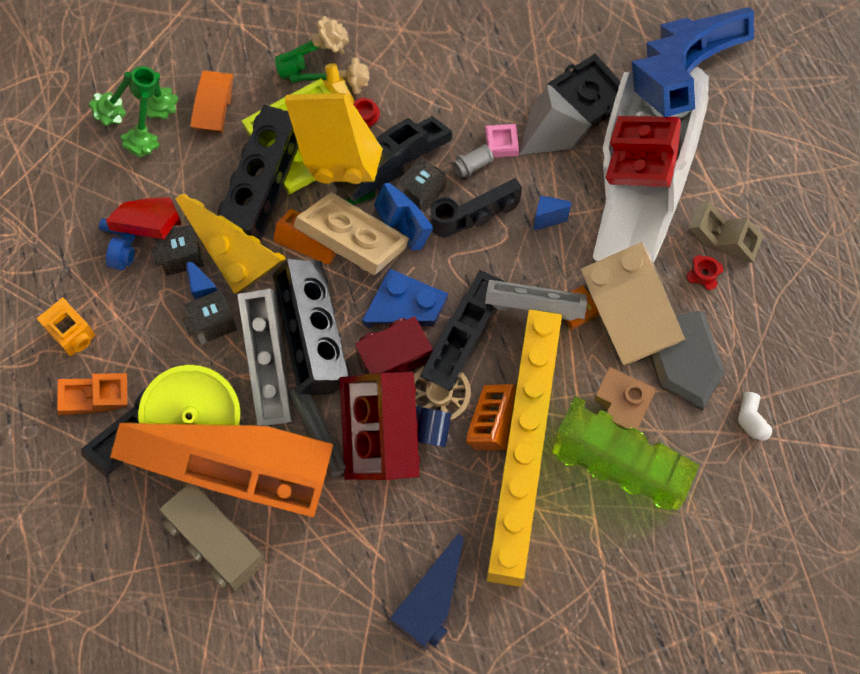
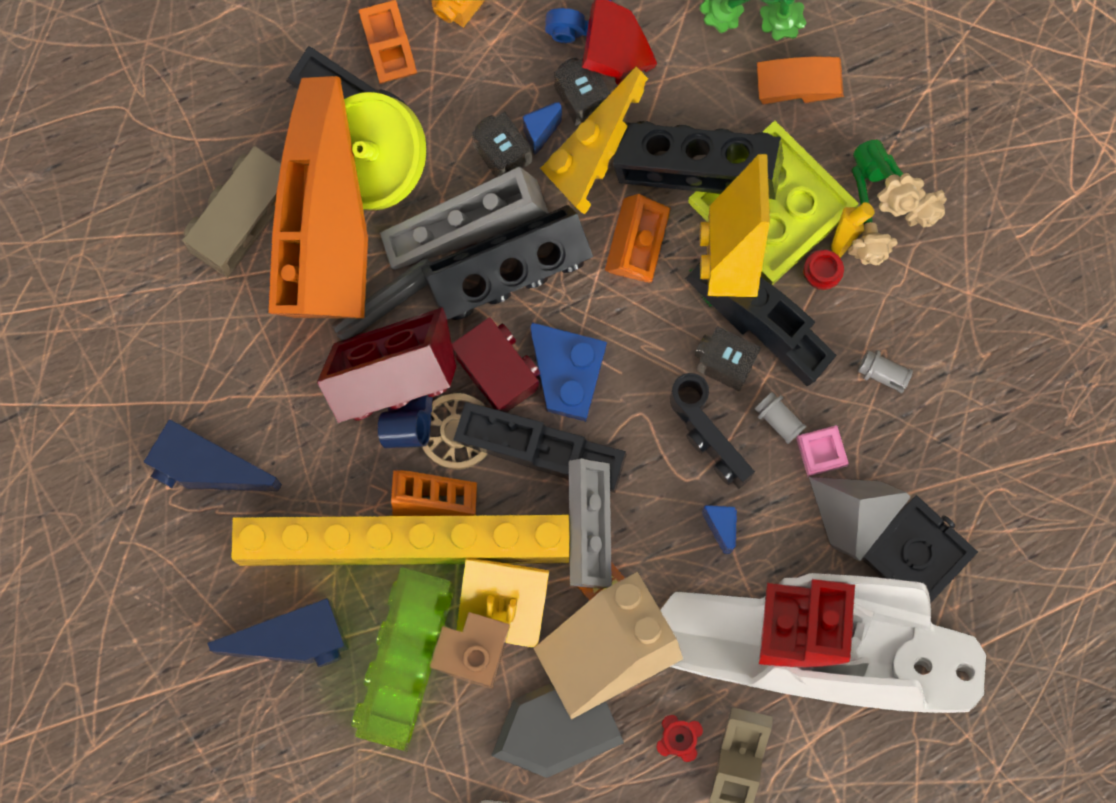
camera: 80 degrees right, 10 degrees up
tan plate [294,192,410,275] -> none
blue slope [374,183,433,251] -> none
blue arch [632,7,754,117] -> none
none -> dark blue slope [207,598,349,667]
none -> yellow piece [456,558,549,648]
none -> light grey pin [857,350,913,394]

